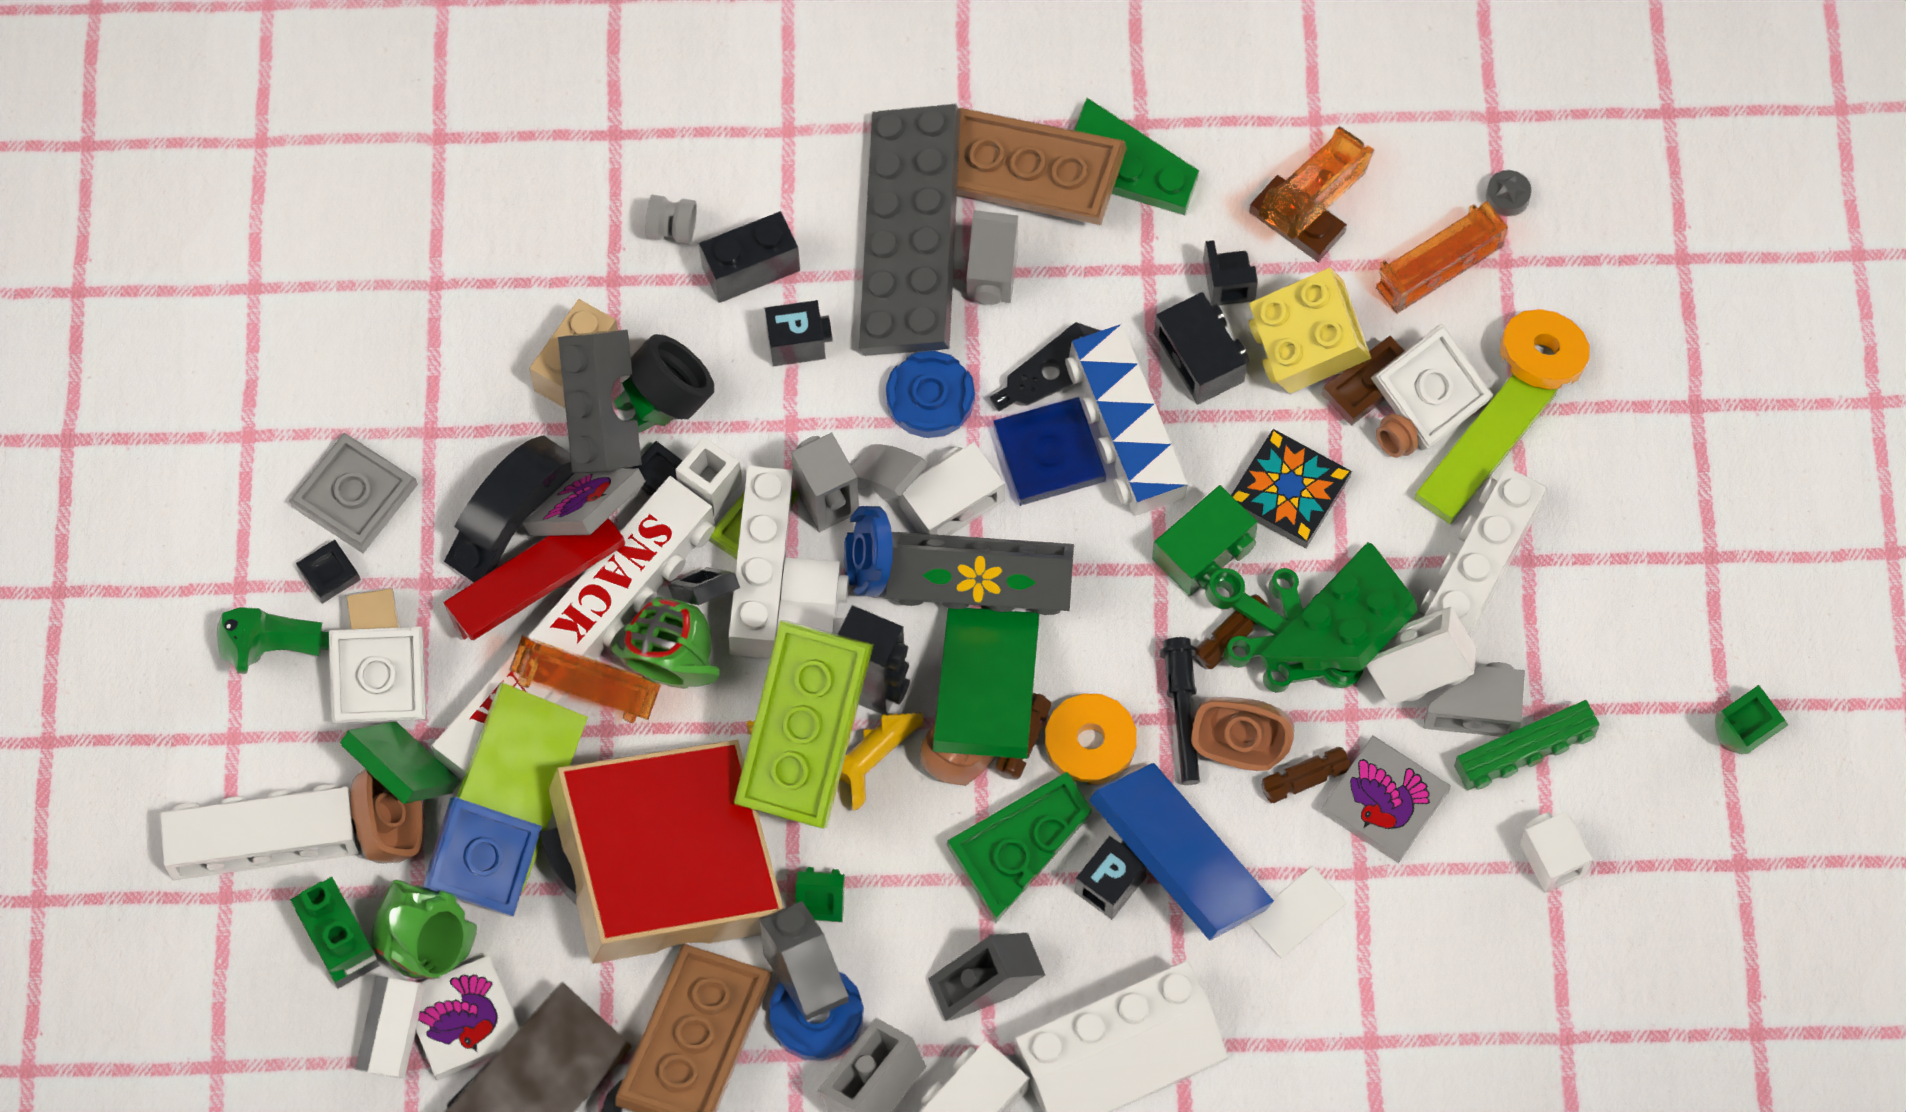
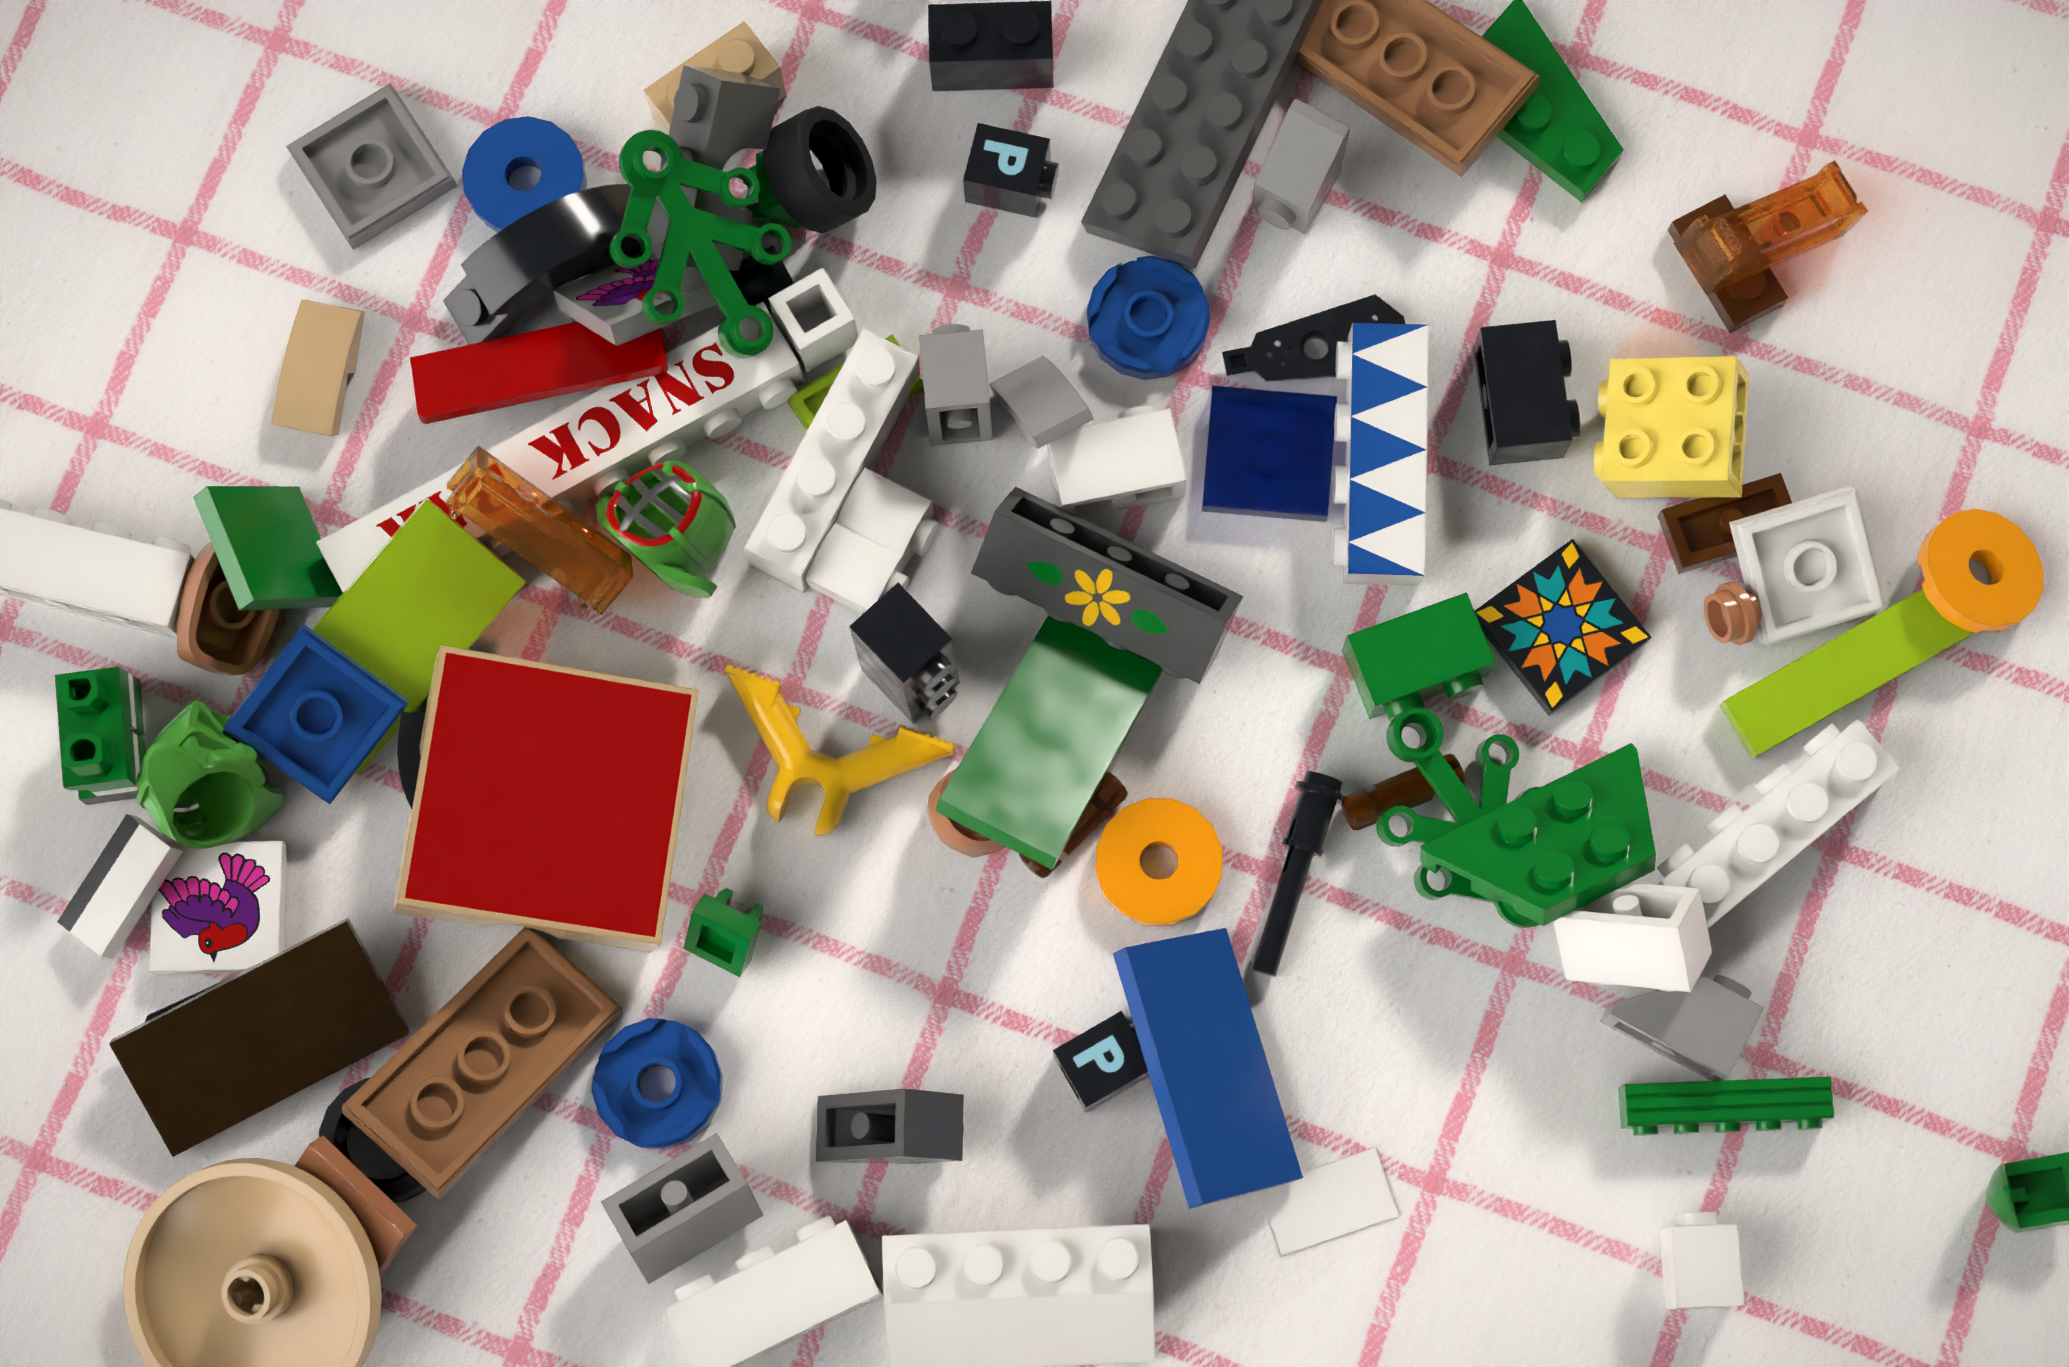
camera: 25 degrees right, 10 degrees up
green animal [217,607,330,674] -> none
black tile [296,540,361,604] -> none
white tile [329,627,426,723] -> none
black tile [668,567,740,605] -> none
lime tile [734,620,873,829] -> none
dark grey slope [760,901,849,1021] -> none
blue tile [844,506,893,597] -> none
green wing [947,771,1092,923] -> none
nougat piece [1191,697,1295,771] -> none
black panel [1203,240,1258,306] -> none
reddish brown axle [1261,747,1351,803] -> none
light grey tile [1321,735,1451,863] -> none
clear orange container [1376,201,1508,314] -> none
dark grey tile [1486,170,1532,216] -> none
none -> blue tile [462,116,587,233]
none -> green plant [610,130,792,359]

